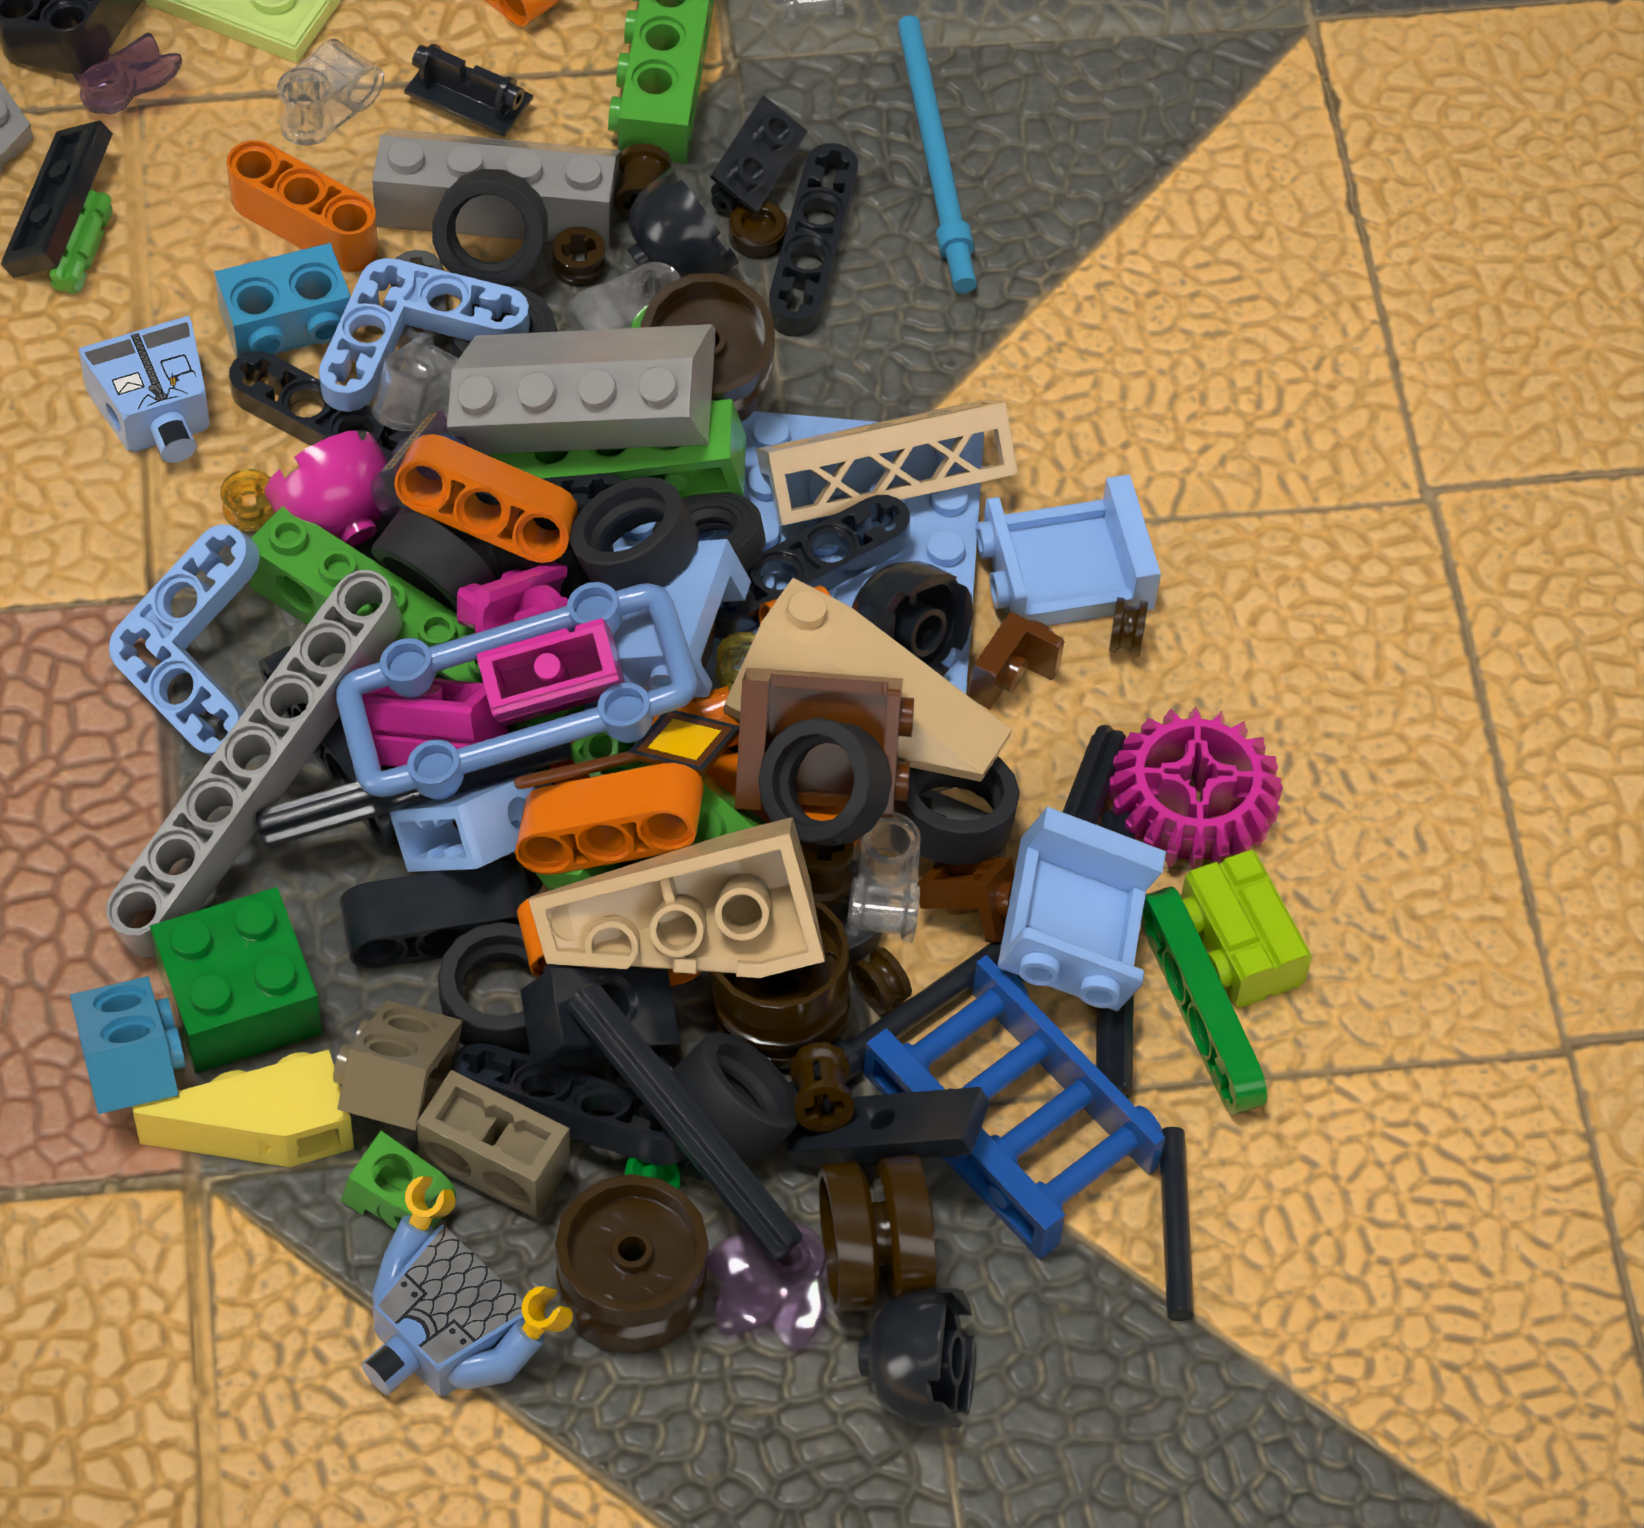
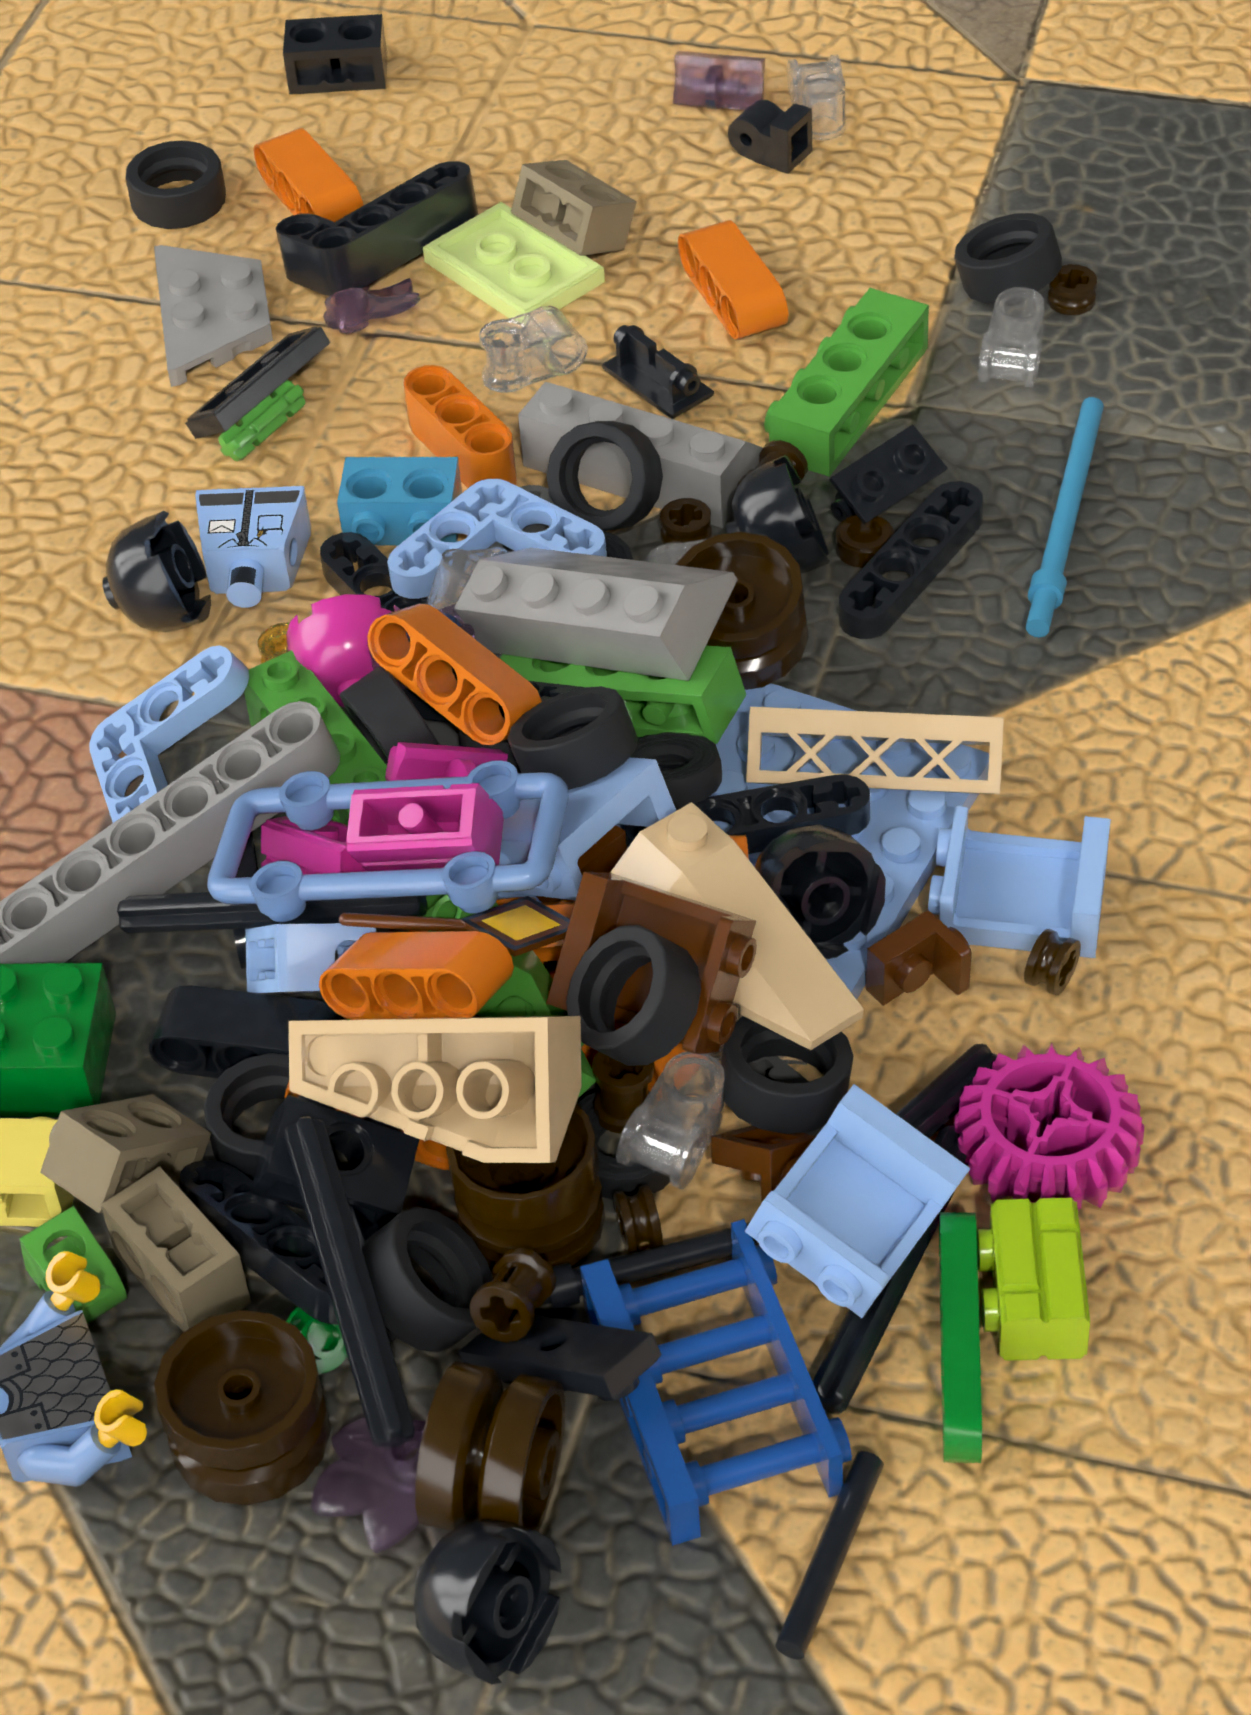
camera: 30 degrees right, 10 degrees down
none -> black cylinder [102,511,211,632]

